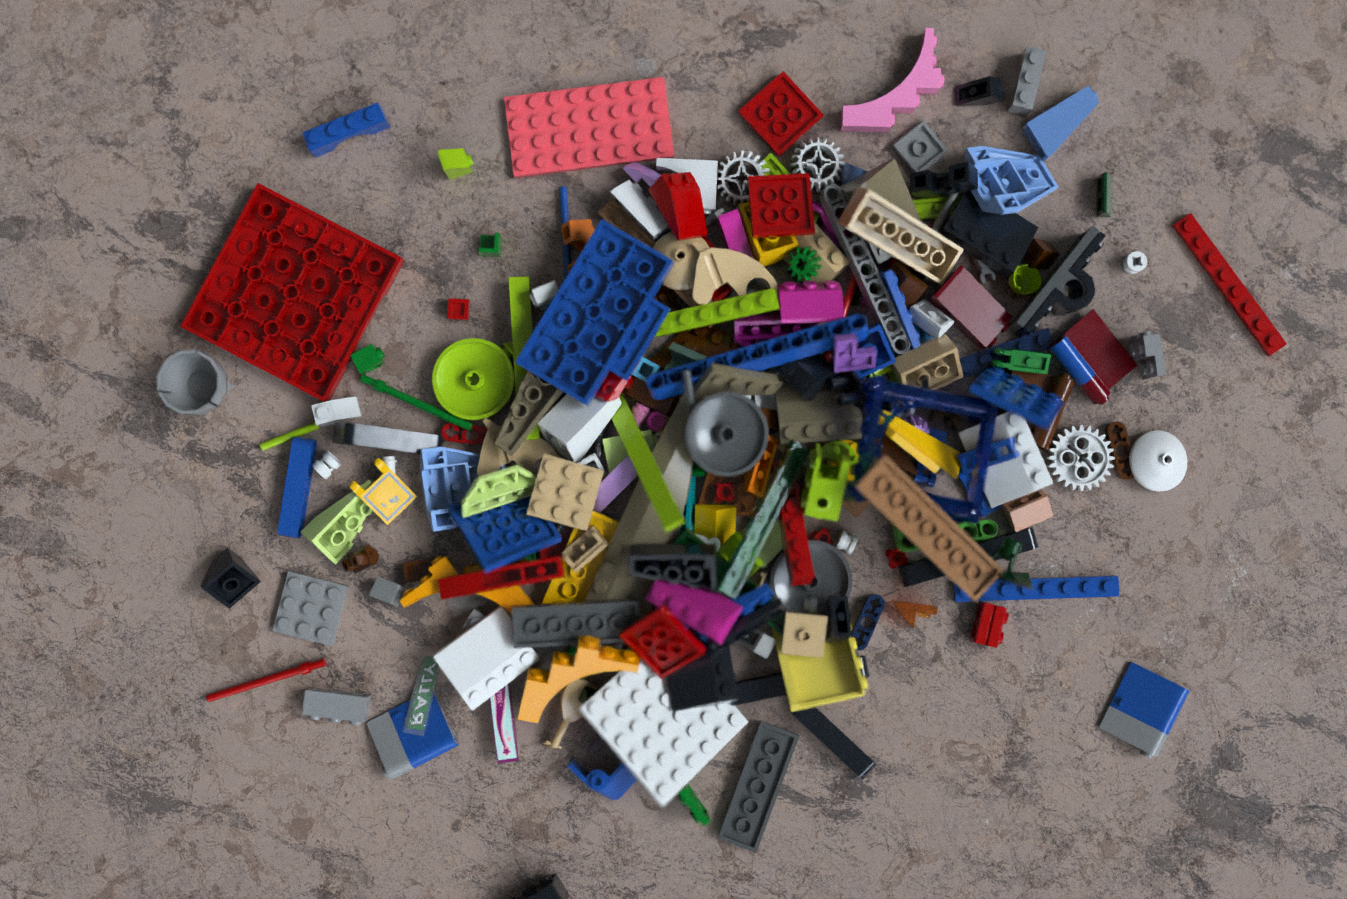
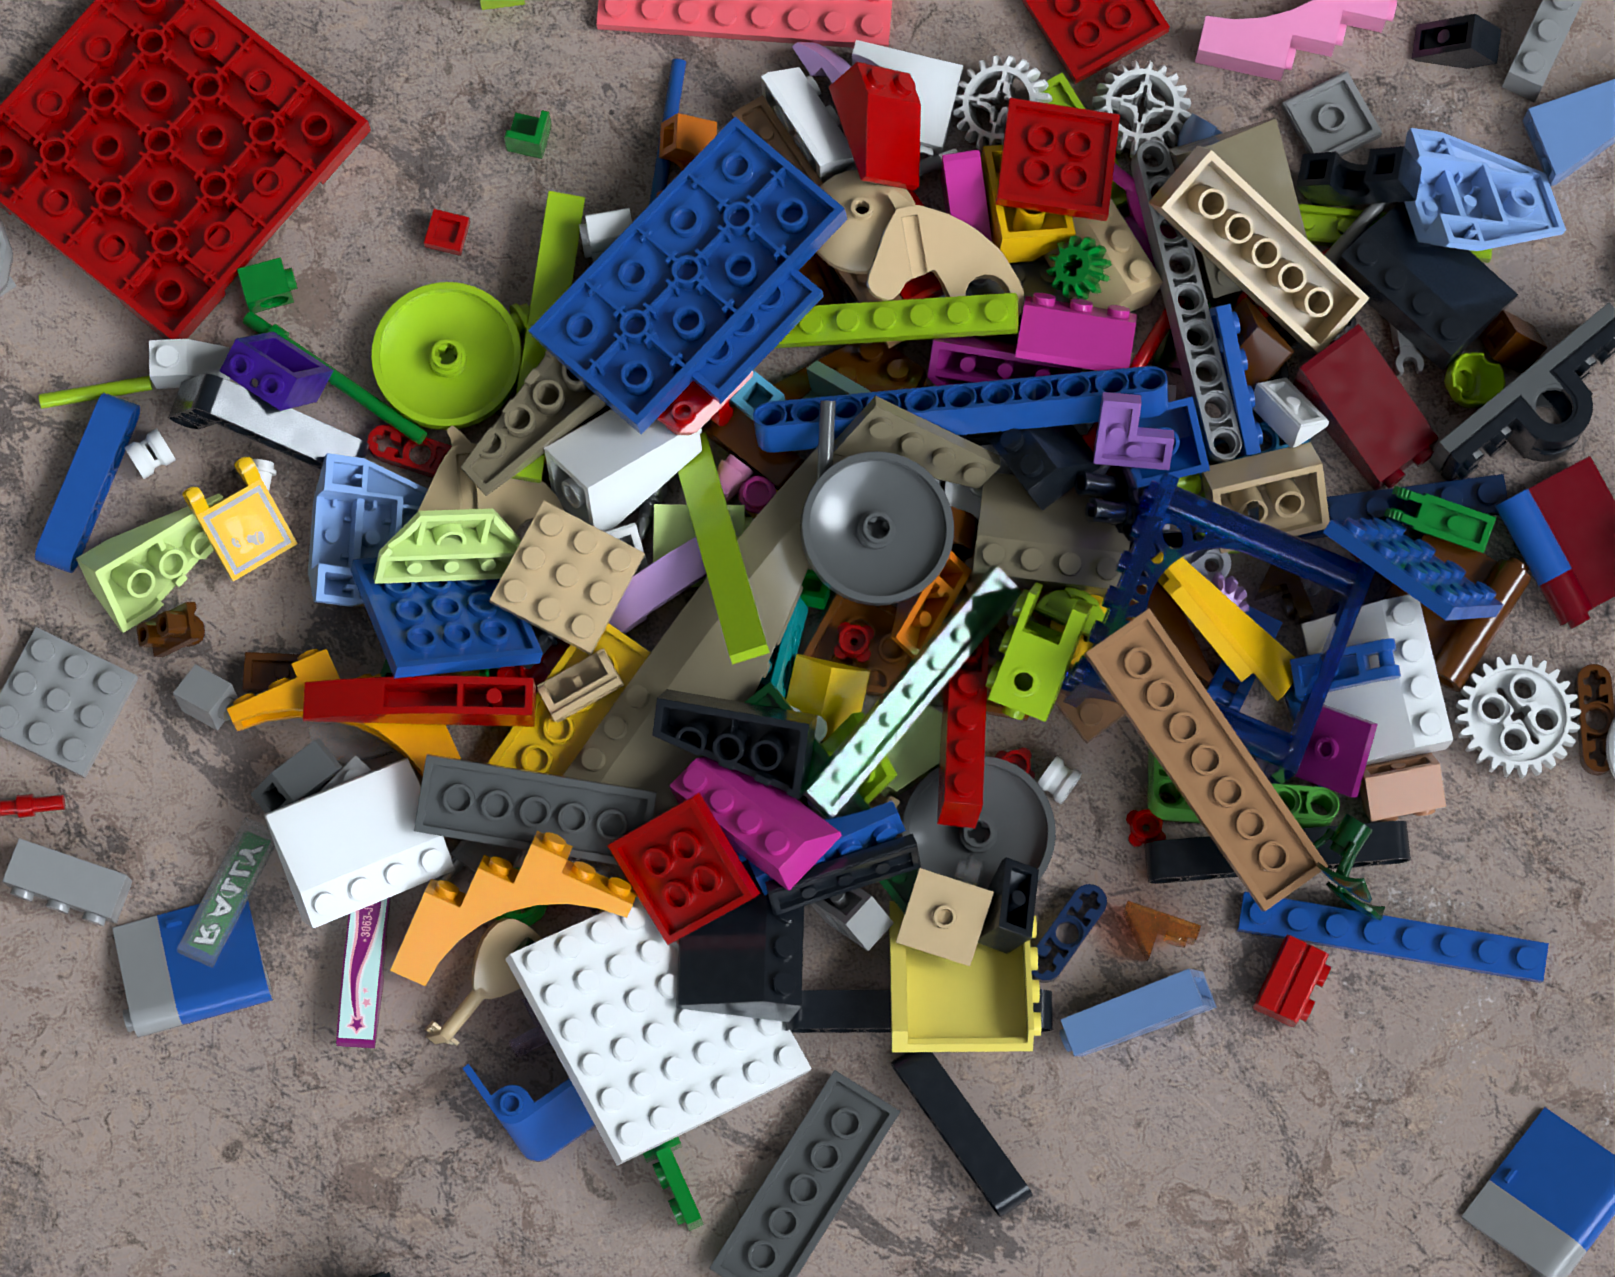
camera: 15 degrees right, 10 degrees down
none -> dark purple window [219,331,334,411]
none -> dark grey slope [251,738,342,814]
none -> medium blue slope [1060,969,1217,1057]
none -> magenta plate [1286,700,1378,797]

